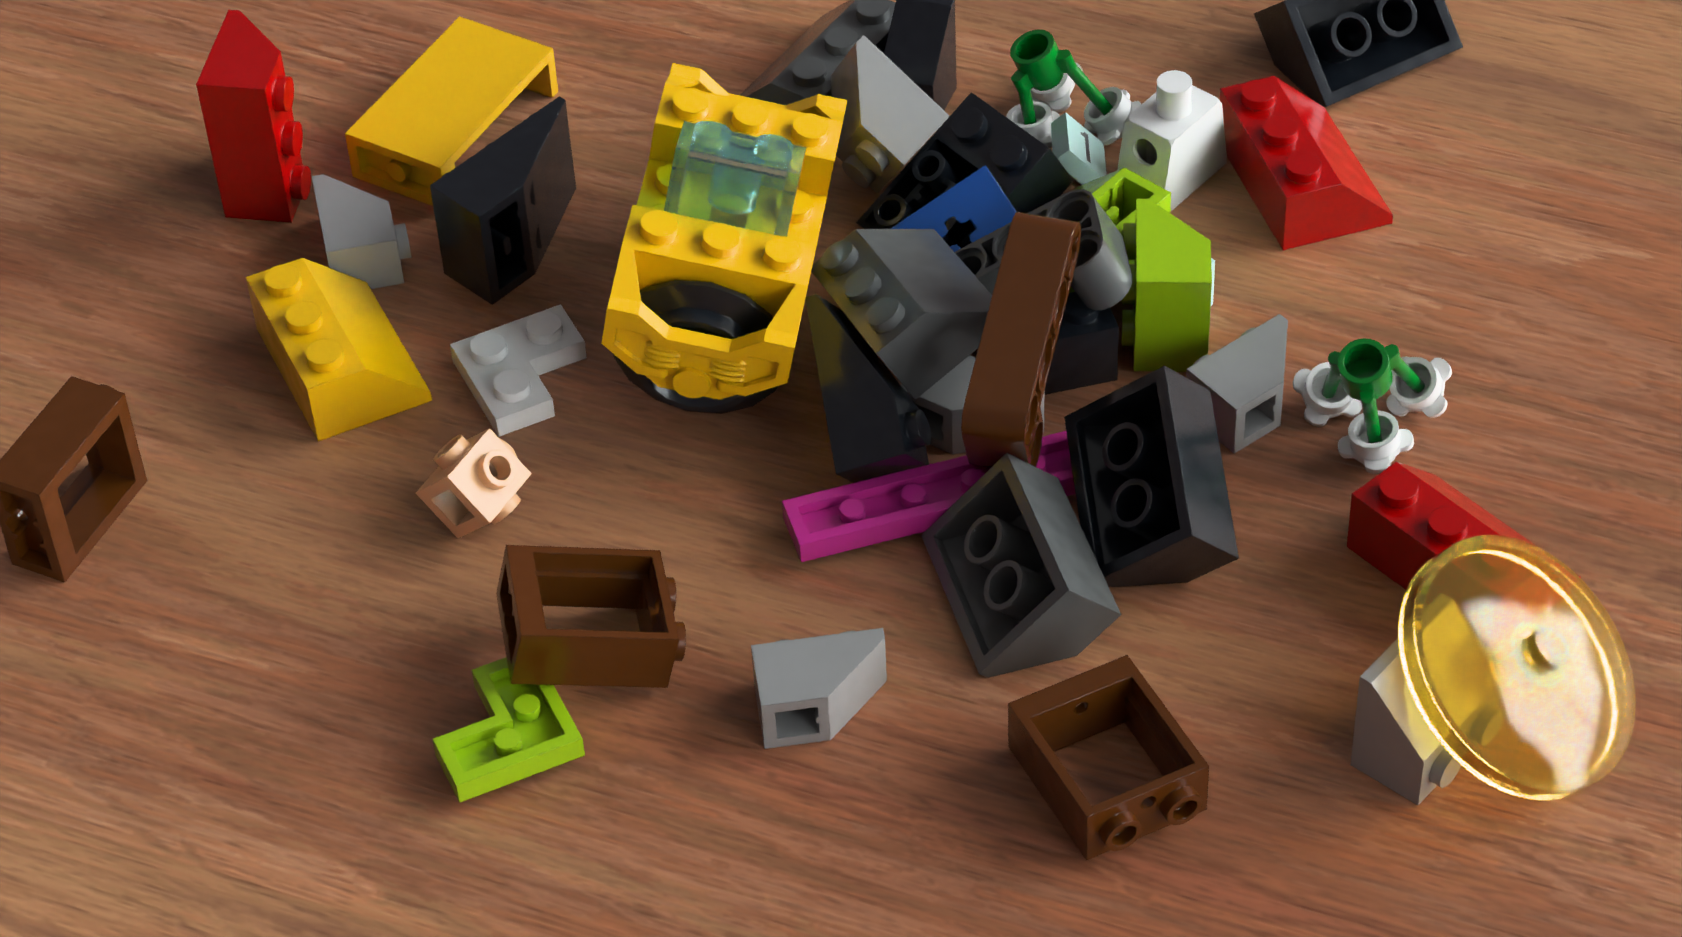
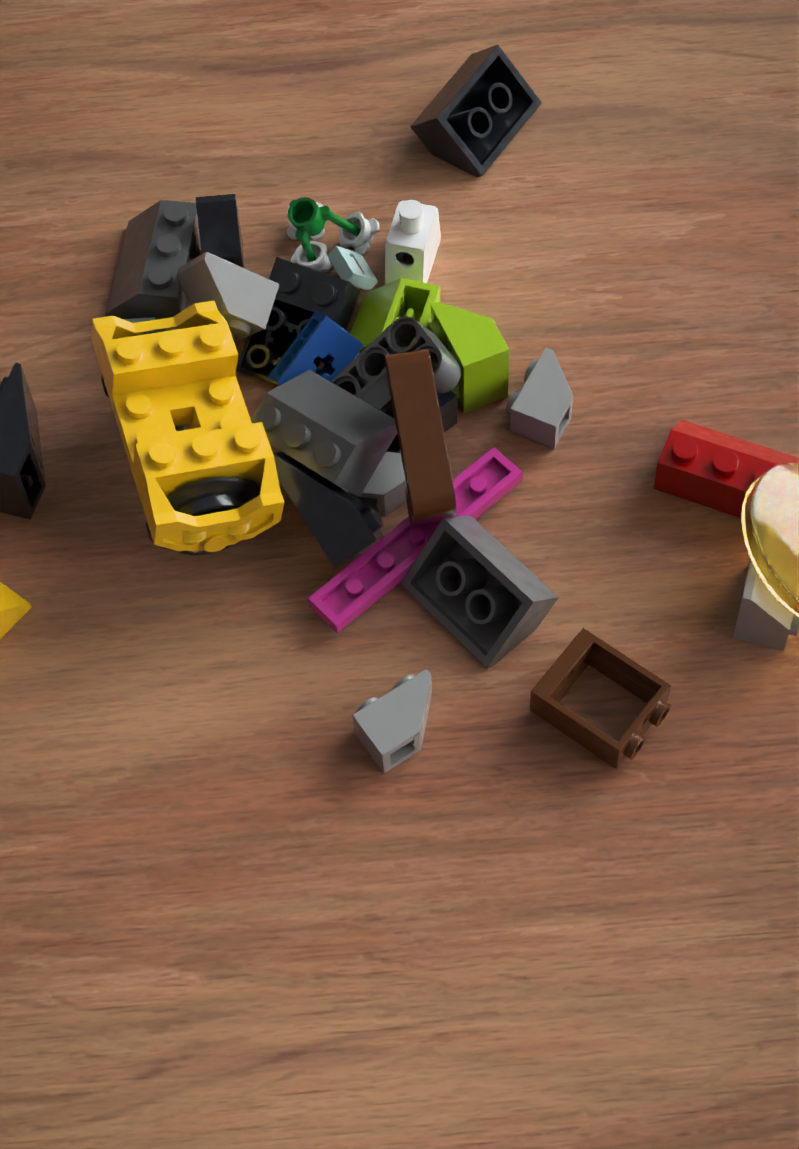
camera: 25 degrees left, 15 degrees up
light nougat brick [416,428,532,538] -> none
lime plate [433,657,585,803] -> none
white plate [450,304,587,437] -> none
reddish brown window [496,545,686,688] -> none
clear light blue slope [664,121,806,237] -> none
black slope [1064,366,1239,587] -> none
red slope [1220,76,1393,250] -> none
white plant [1293,338,1452,474] -> none

